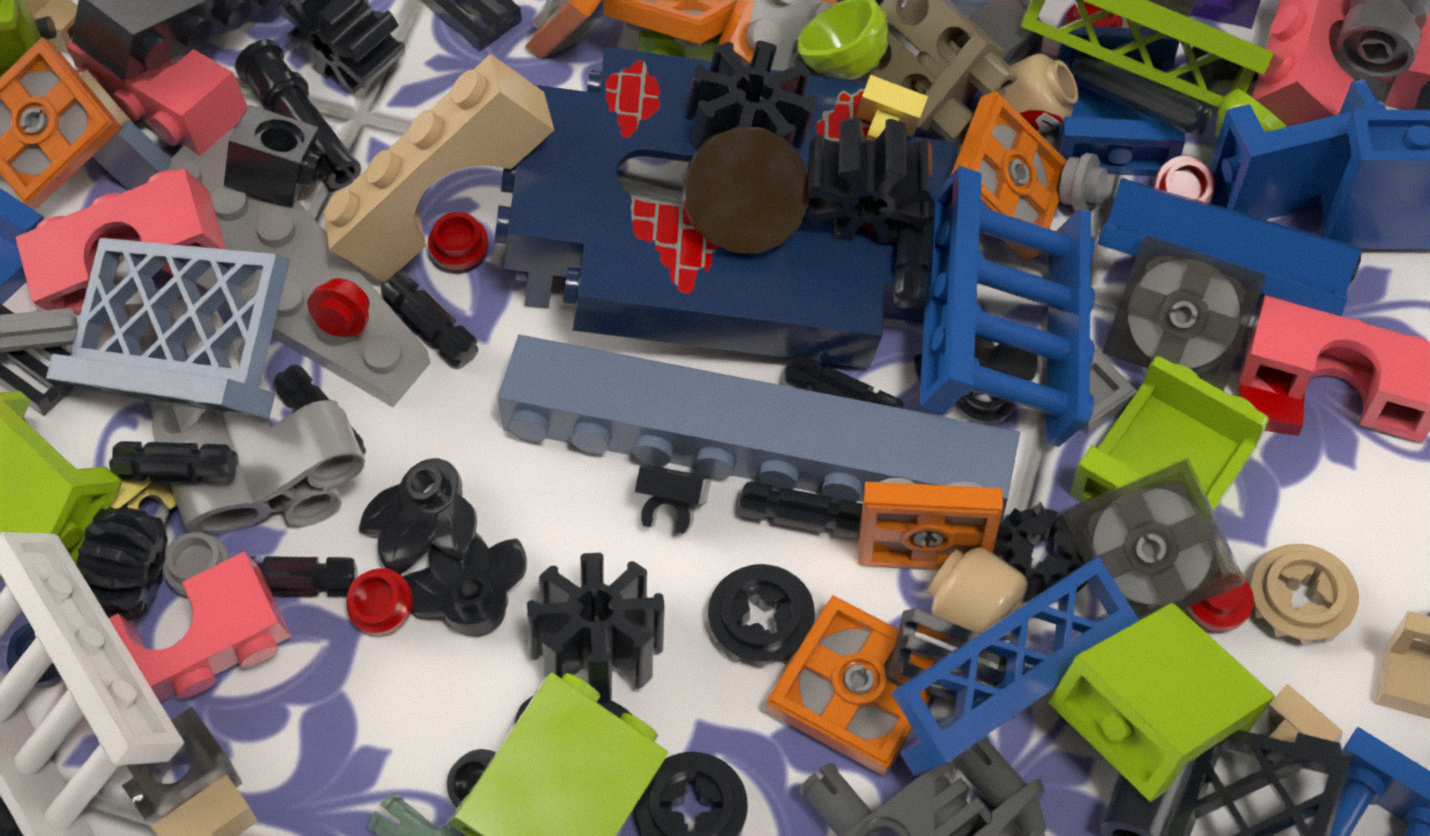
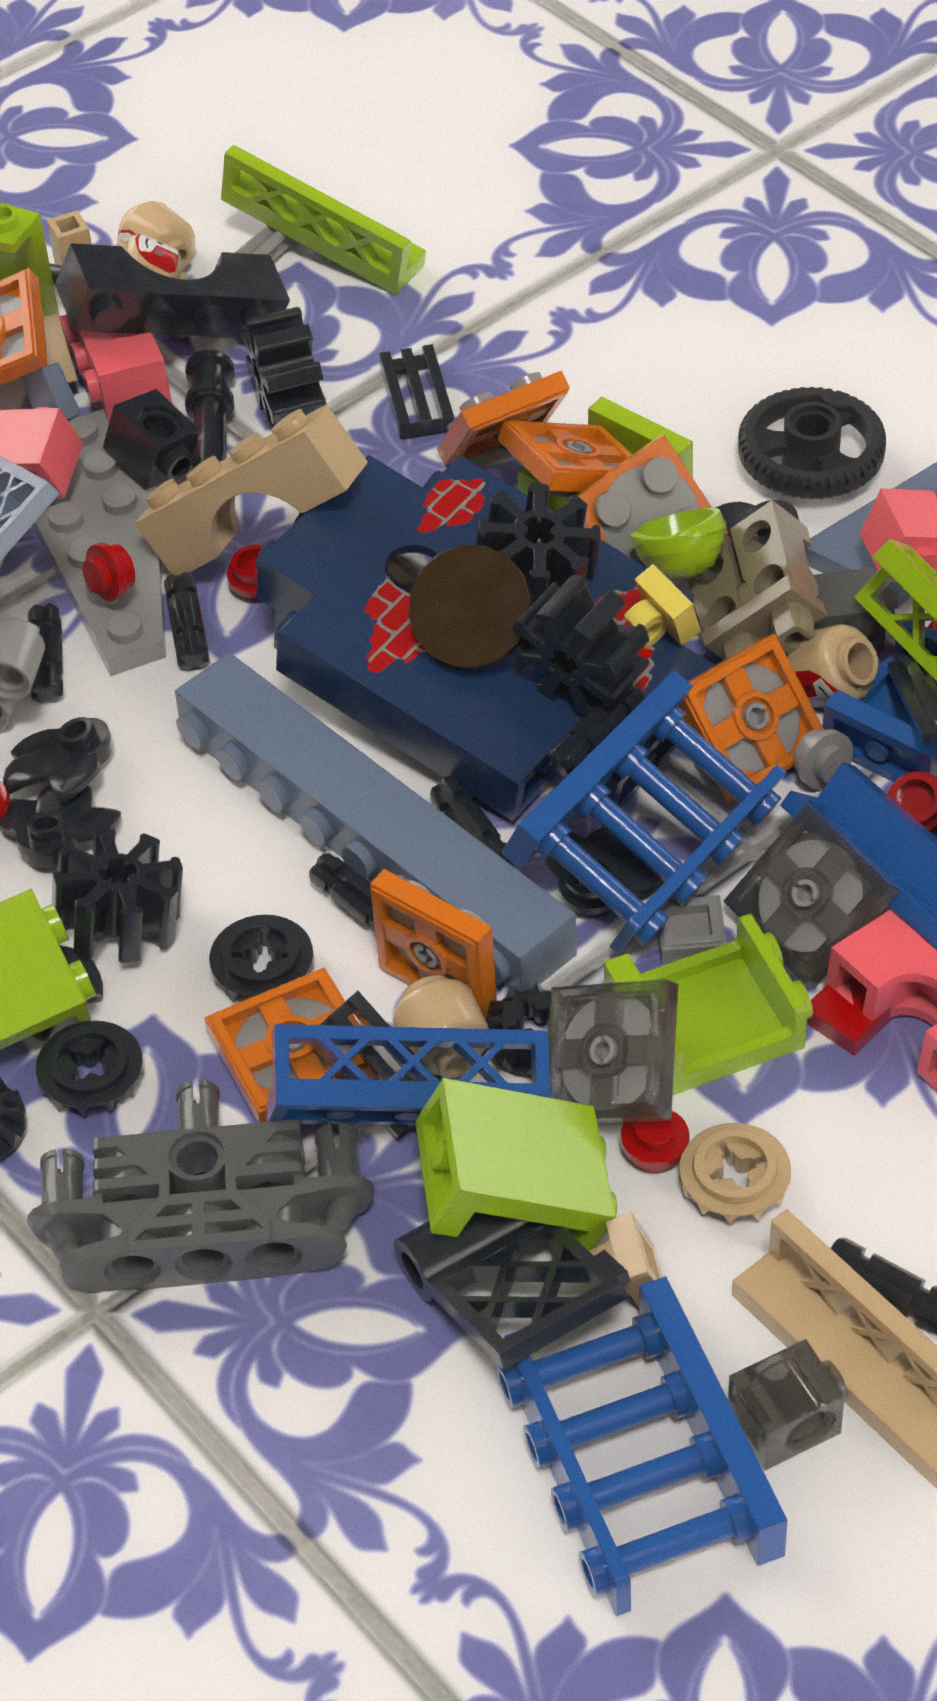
camera: 35 degrees right, 10 degrees down
black tile [635,465,712,534] -> none

